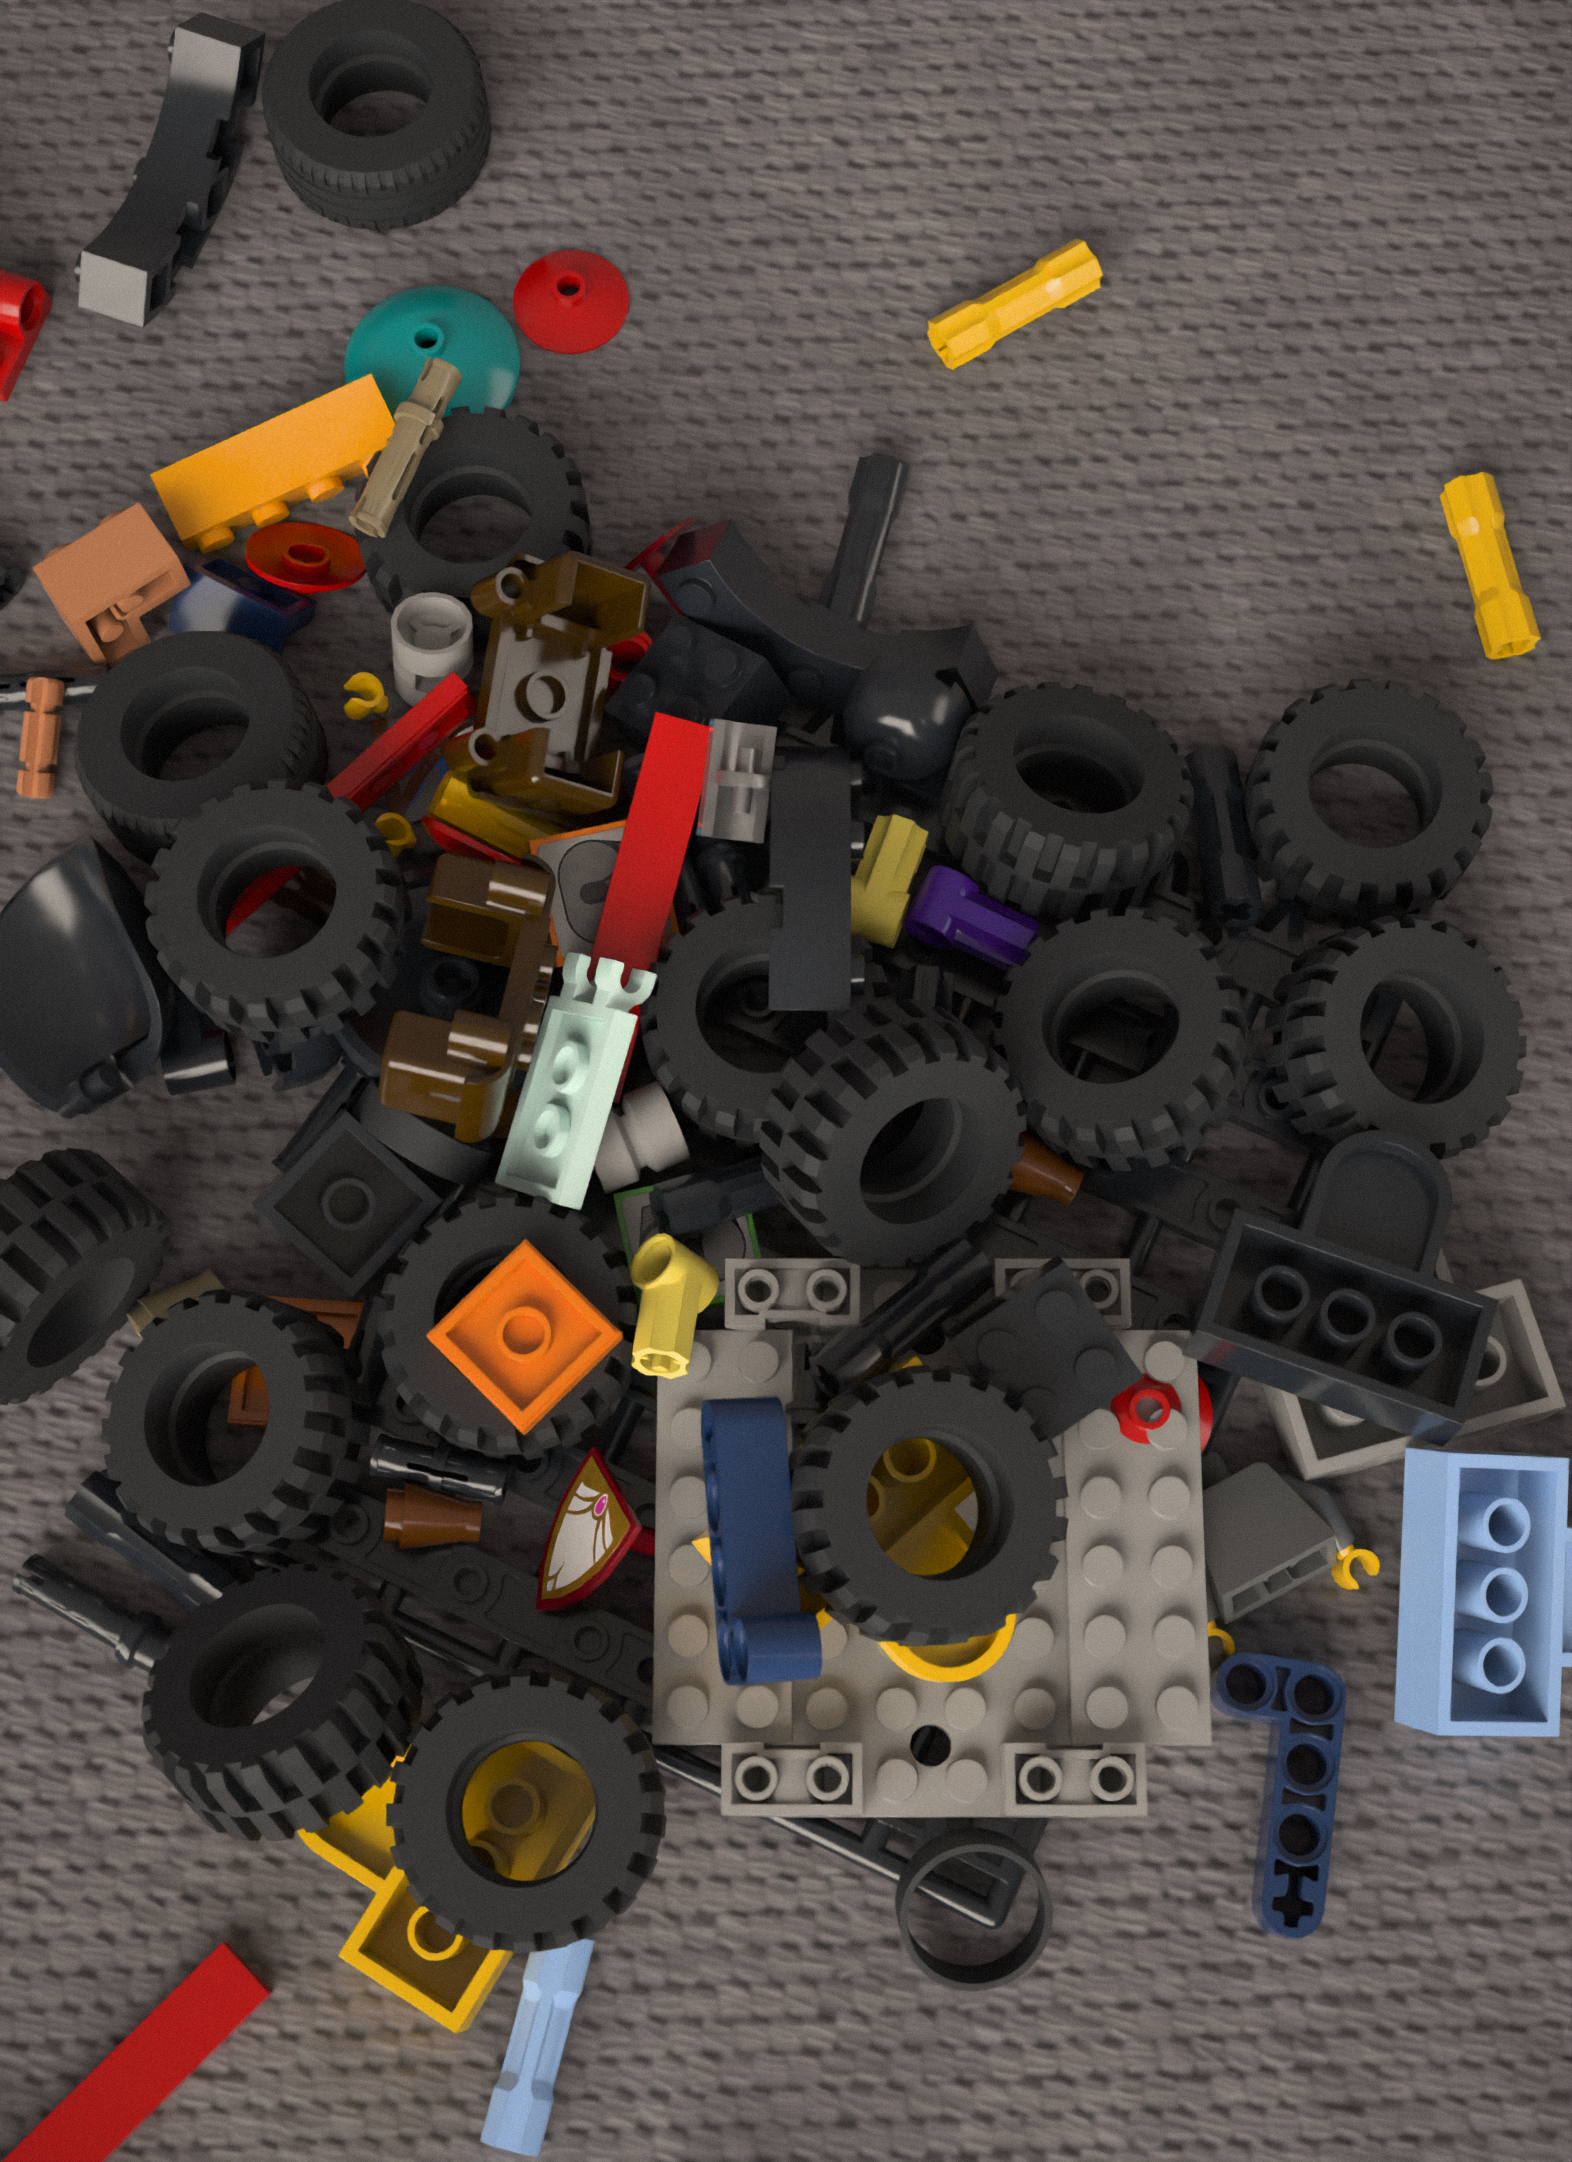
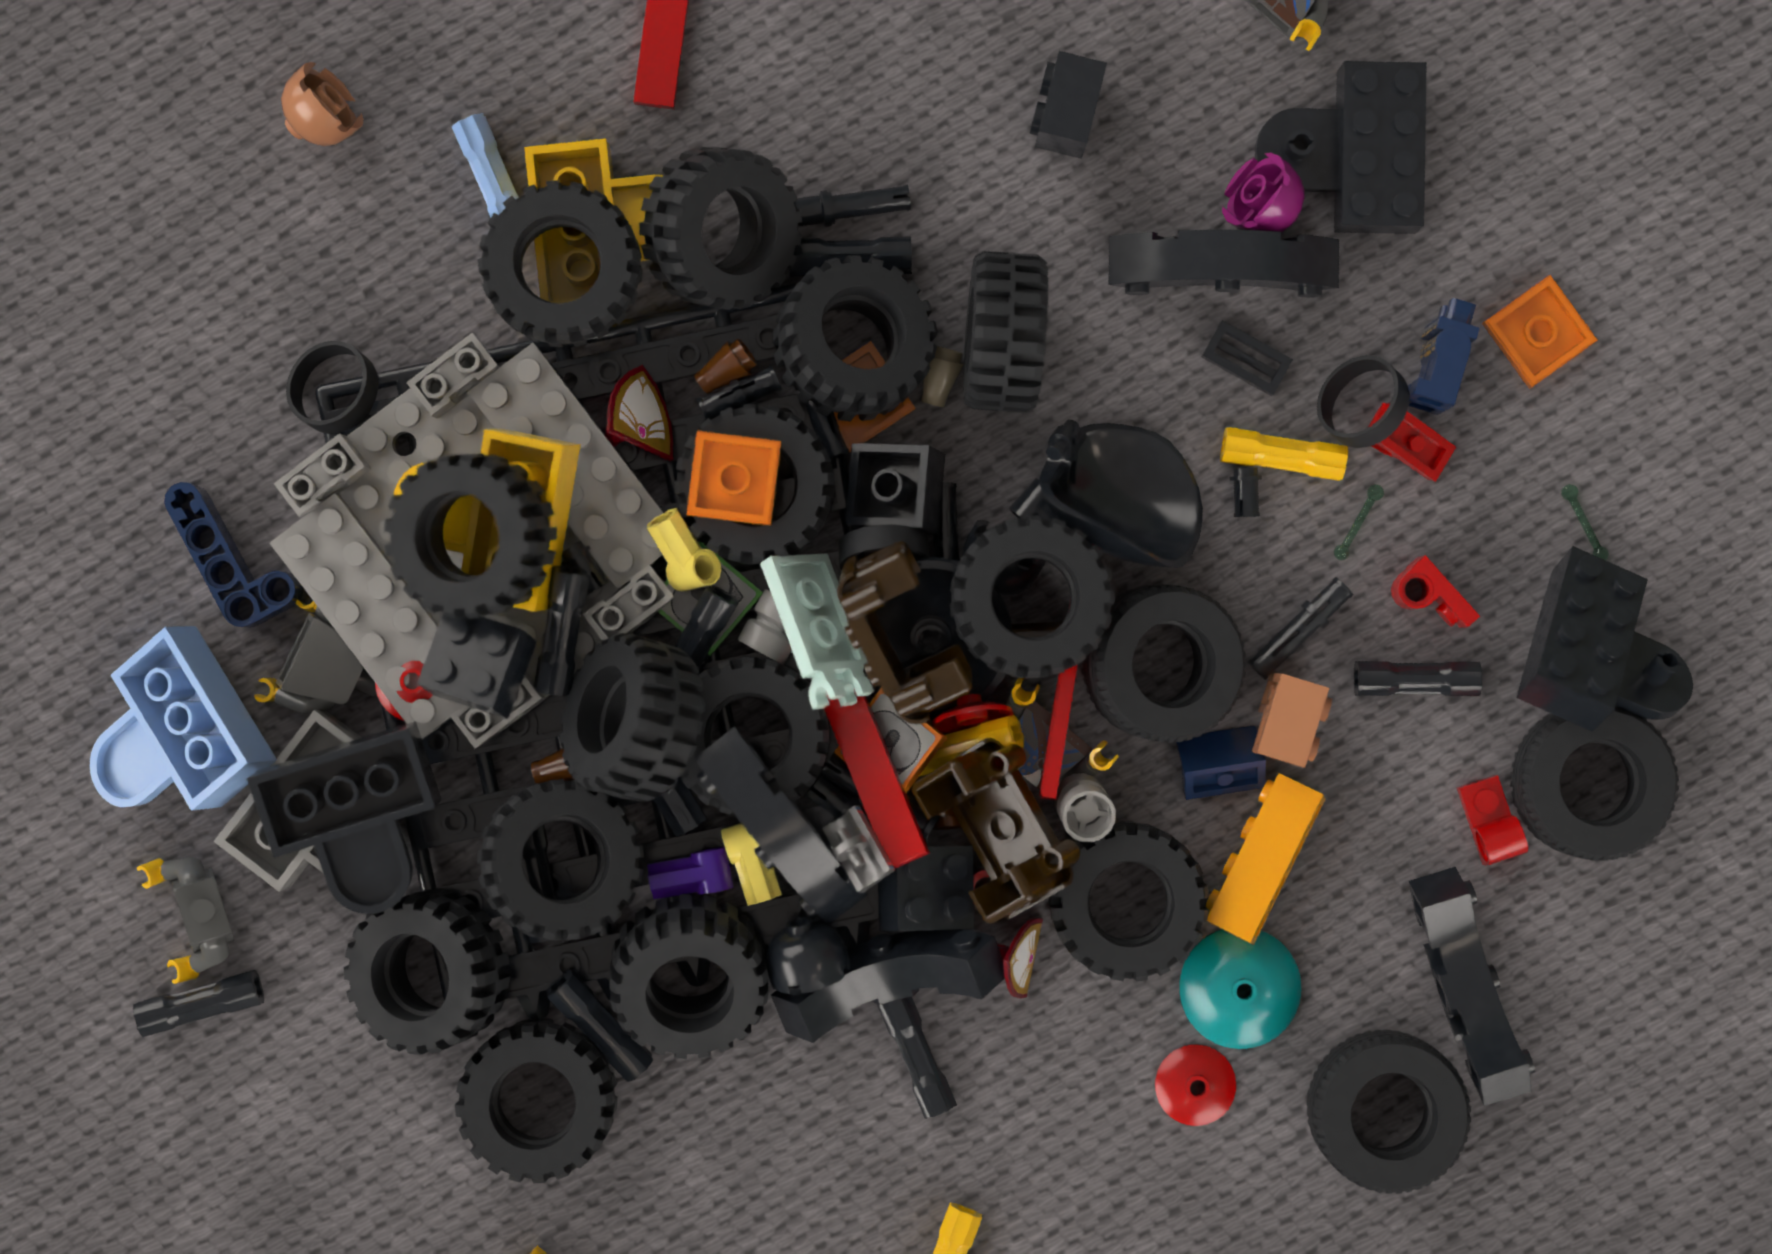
camera: 145 degrees right, 15 degrees up
nougat axle [16,676,64,799] -> none
red dish [245,522,366,594] -> none
dark tan pin [348,358,463,538] -> none
dark blue beam [701,1395,822,1686] -> none

